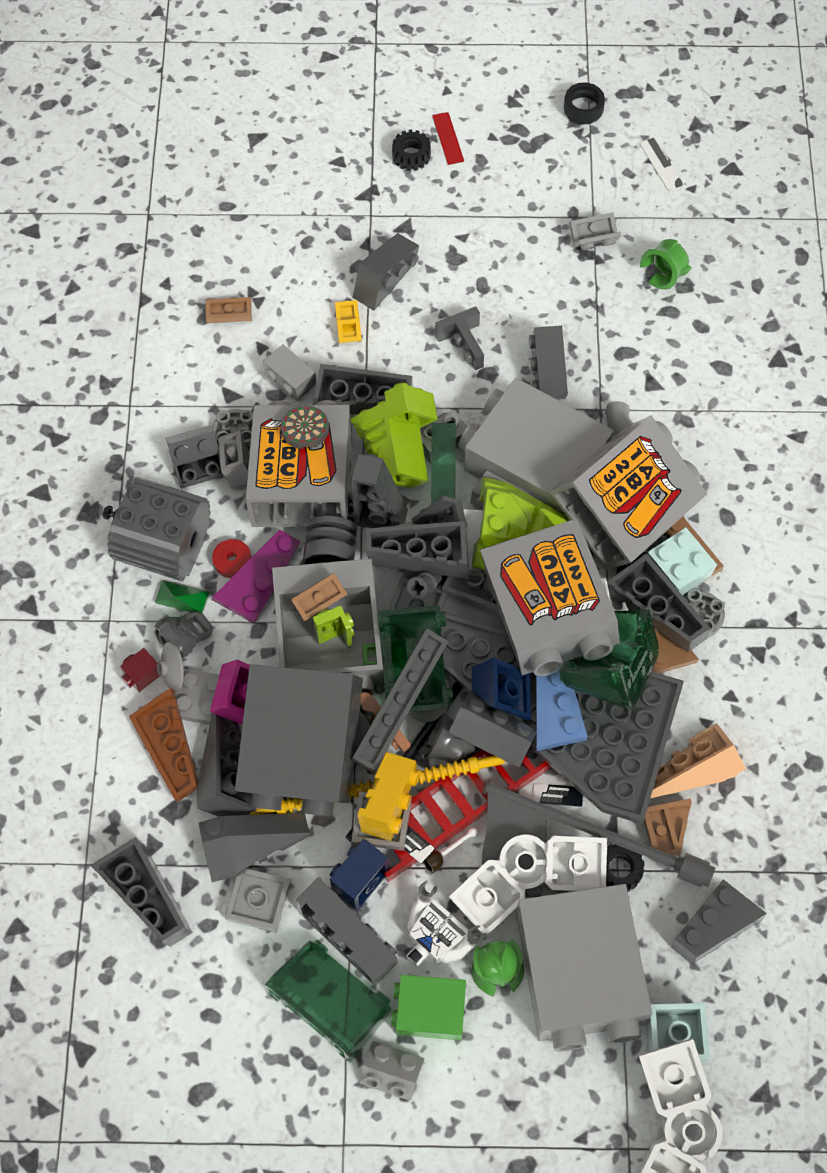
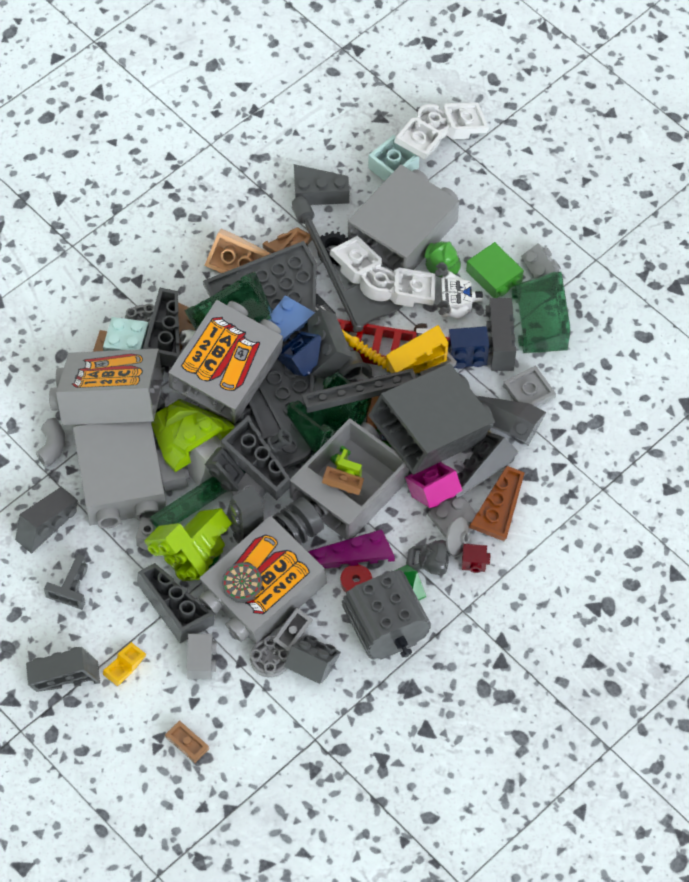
camera: 135 degrees left, 5 degrees down
dark grey wedge [90,837,193,947] -> none

